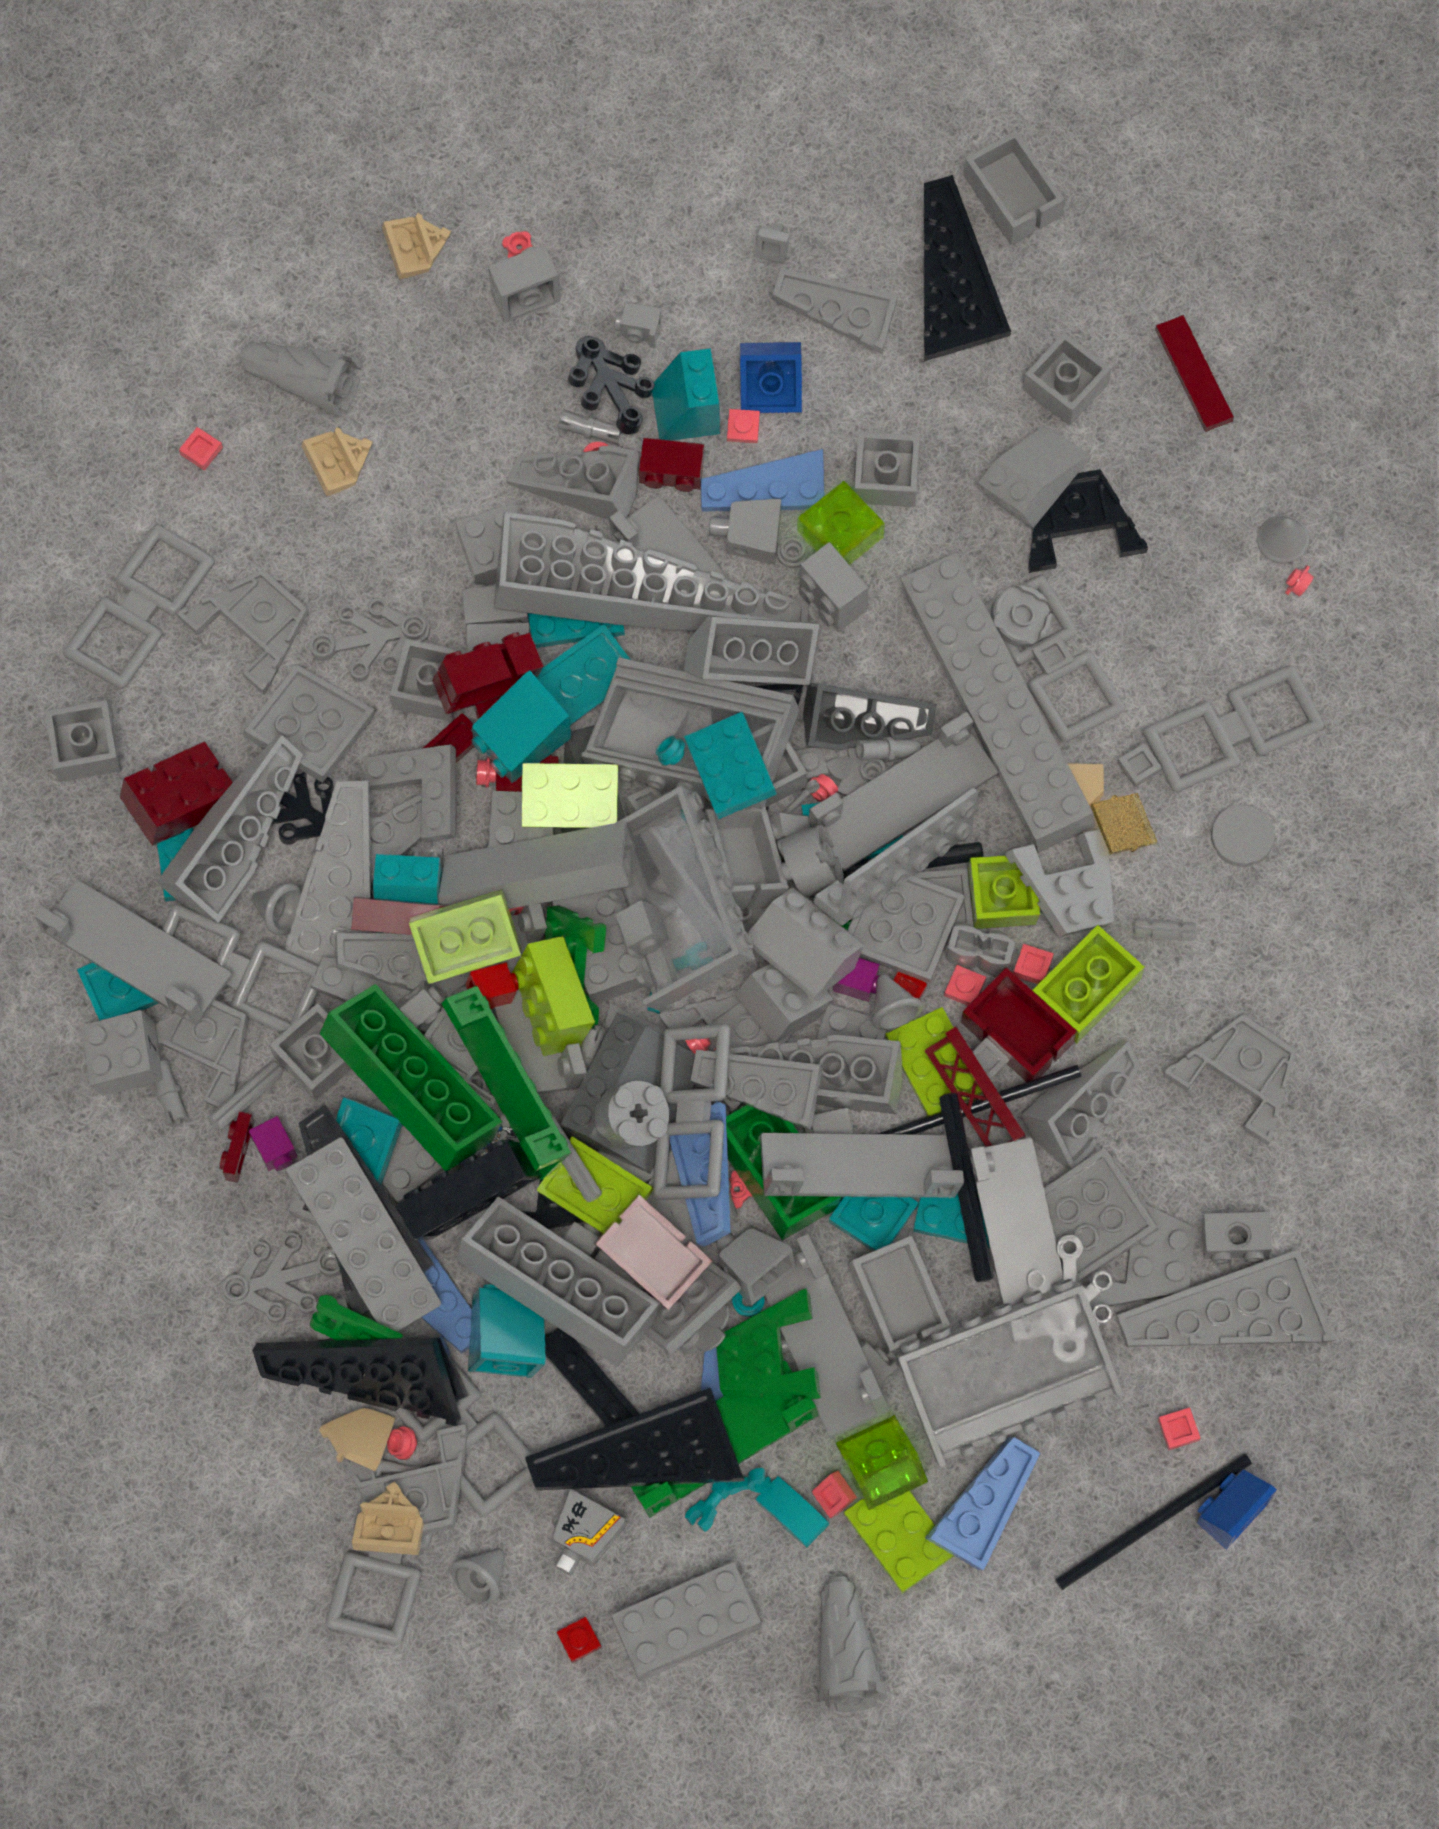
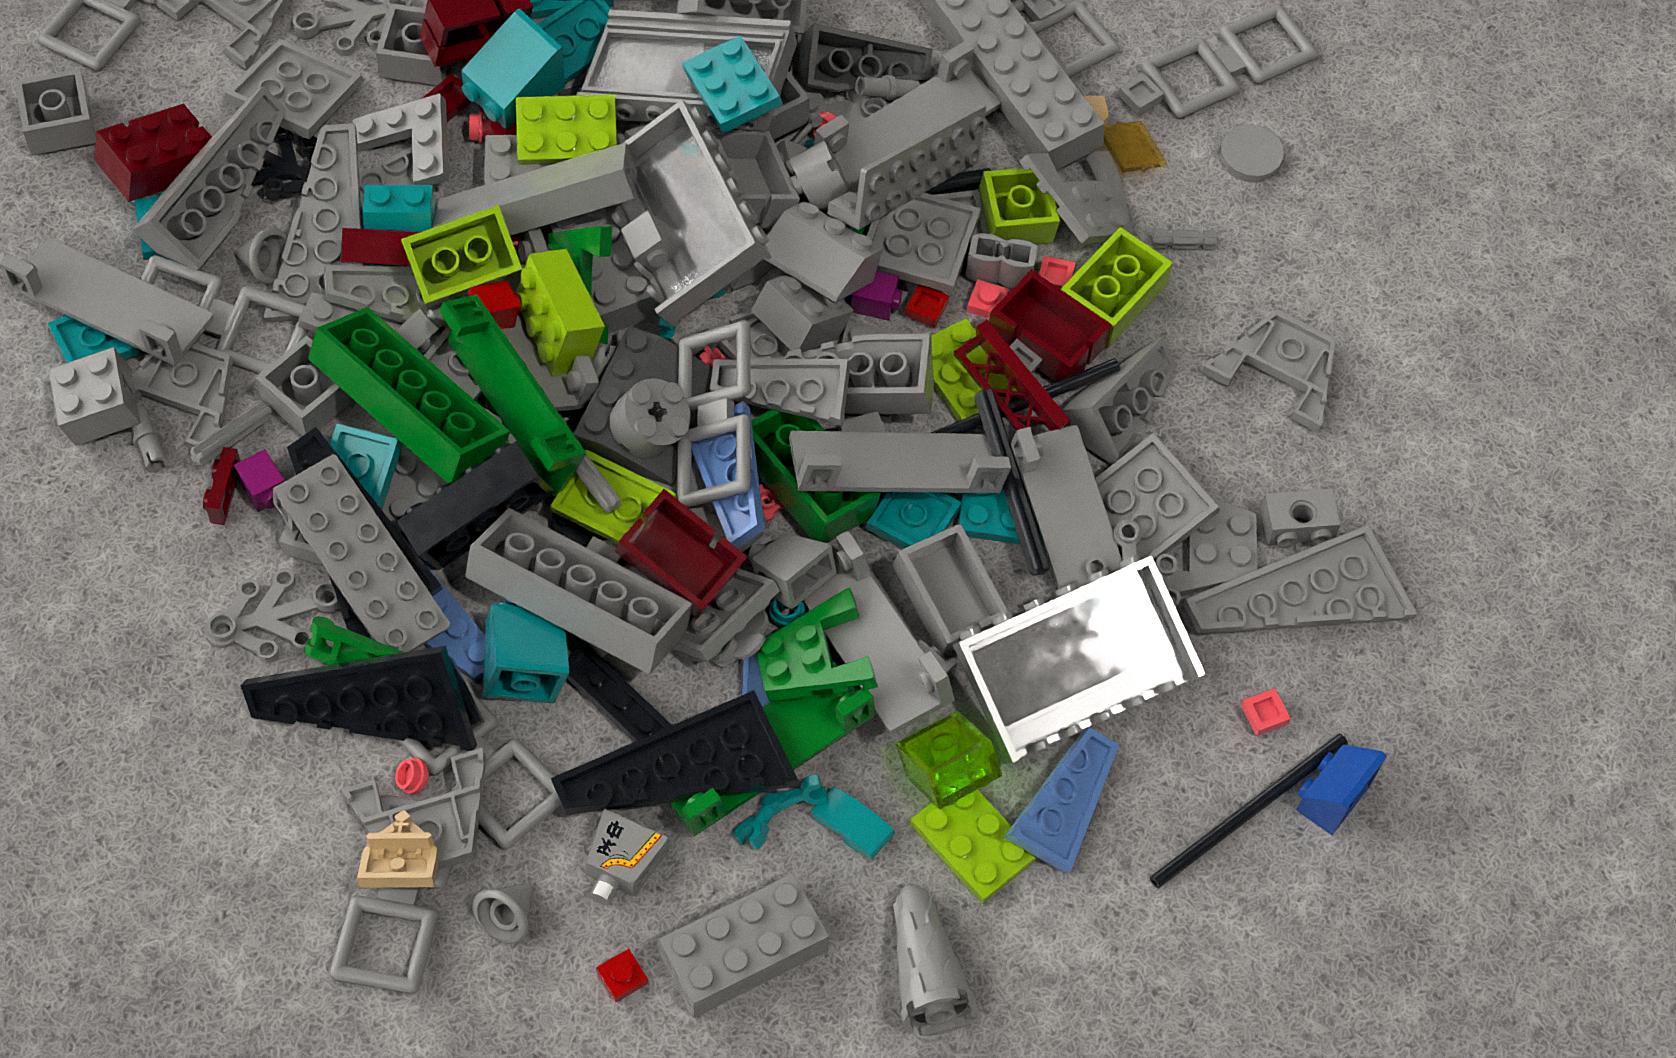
camera: 10 degrees left, 10 degrees down
tan slope [319,1408,395,1471] -> none
teal plate [655,736,686,766] -> none
coral plate [811,1471,857,1518] -> none
light grey hat [871,974,923,1030] -> none

